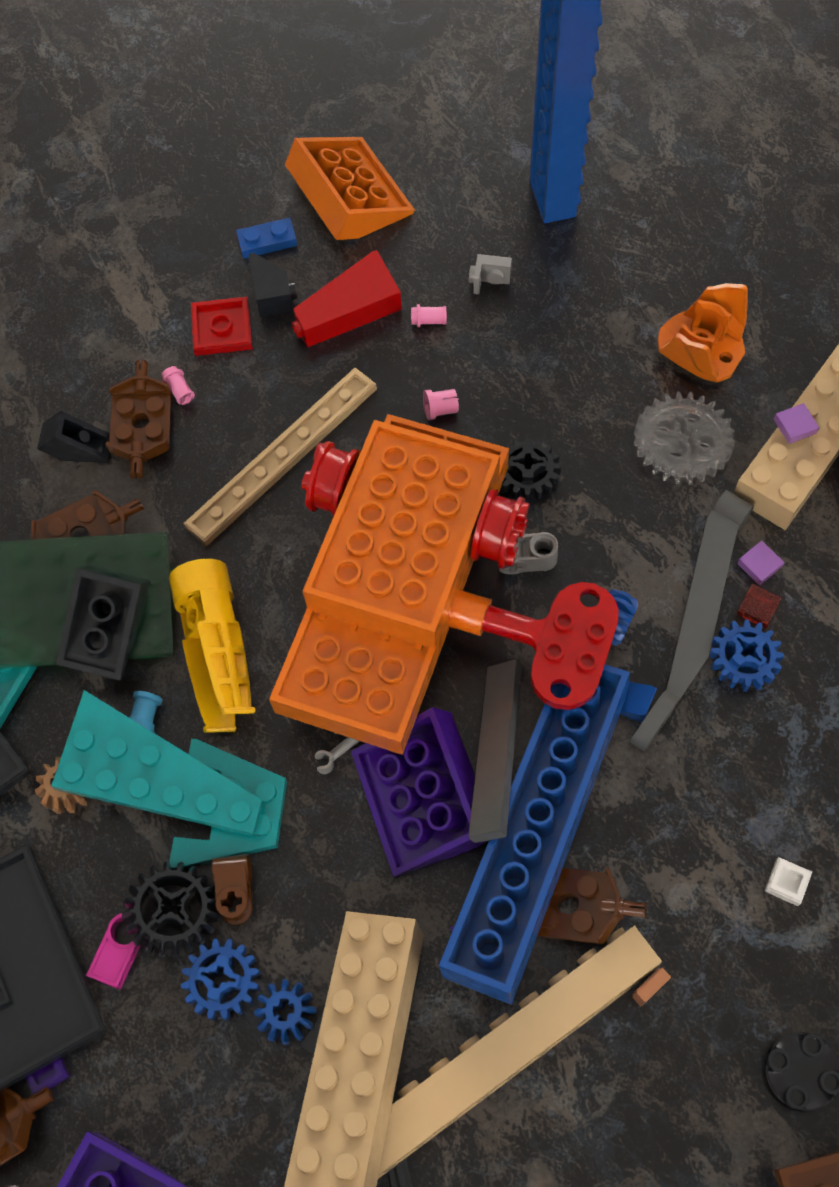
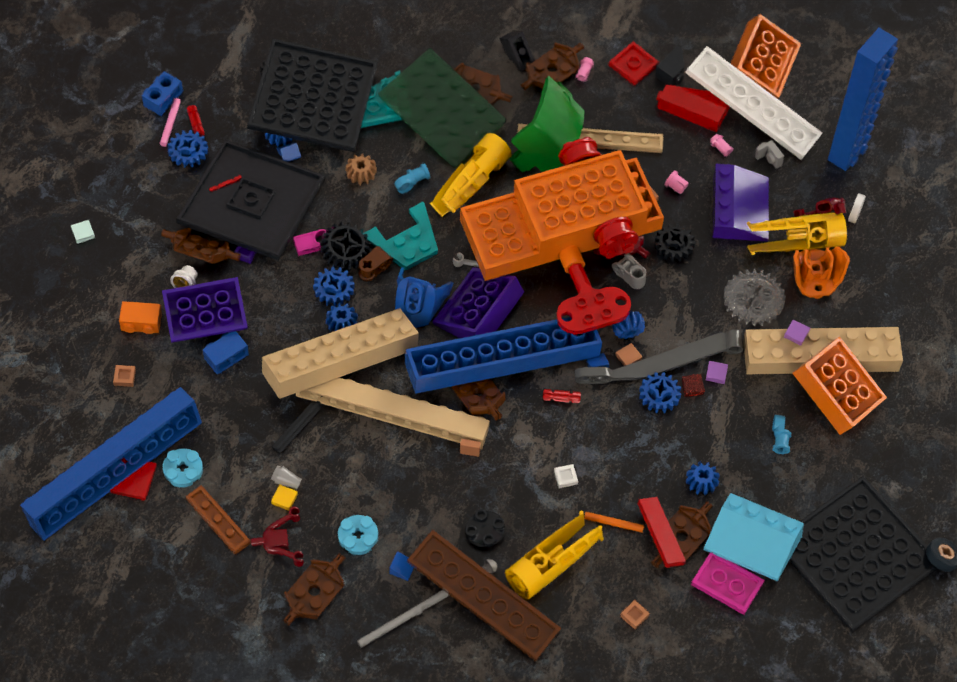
camera: 45 degrees right, 5 degrees down
teal wing [51,690,263,836] -> none
black slope [56,565,151,680] -> none
blue plate [236,217,297,259] -> none
dark grey tile [469,659,522,843] -> none
none -> blue piece [395,267,453,328]
none -> green panel [510,76,584,172]
none -> red axle [543,389,581,403]
none -> nougat tile [616,343,643,366]
none -> white plate [685,47,822,160]
none -> dark purple slope [713,164,769,241]
none -> yellow piece [747,212,847,255]
none -> dark red piece [793,198,846,217]
none -> white piece [848,194,866,223]

